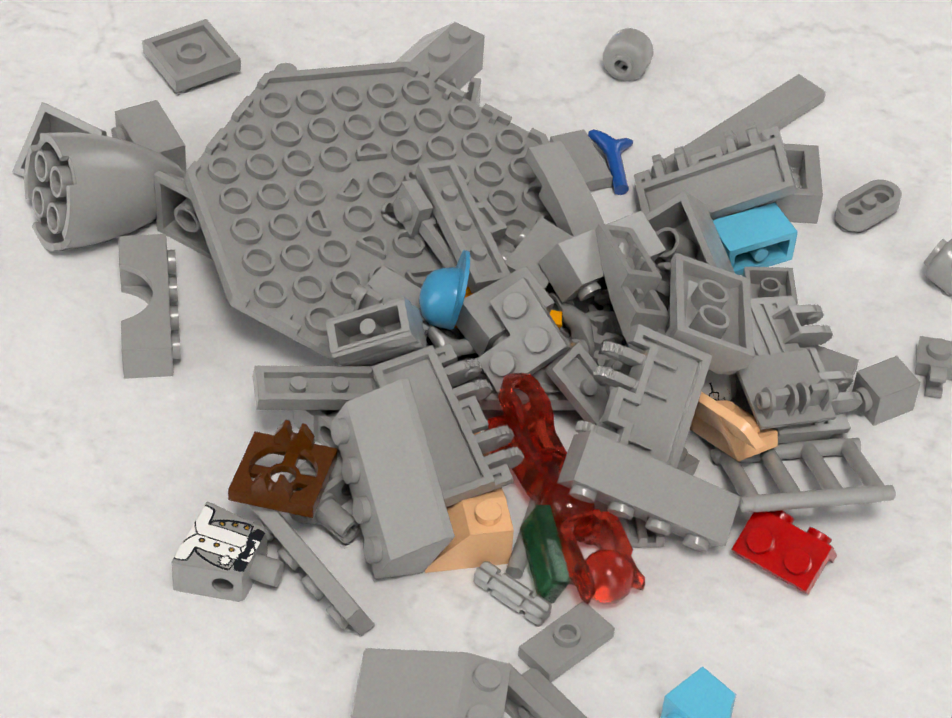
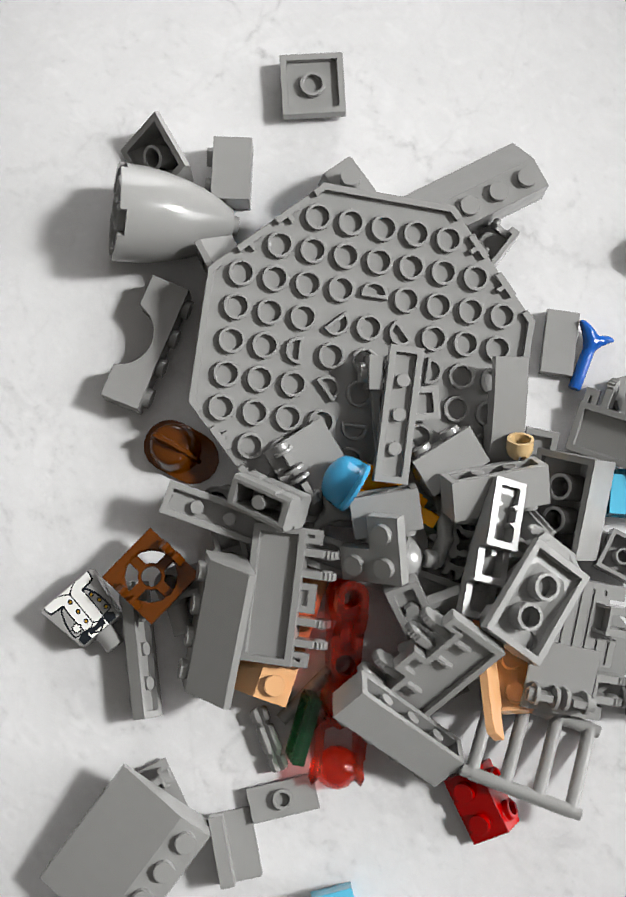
camera: 30 degrees right, 35 degrees up
none -> reddish brown piece [144,420,219,484]
none -> tan hinge [506,432,534,461]

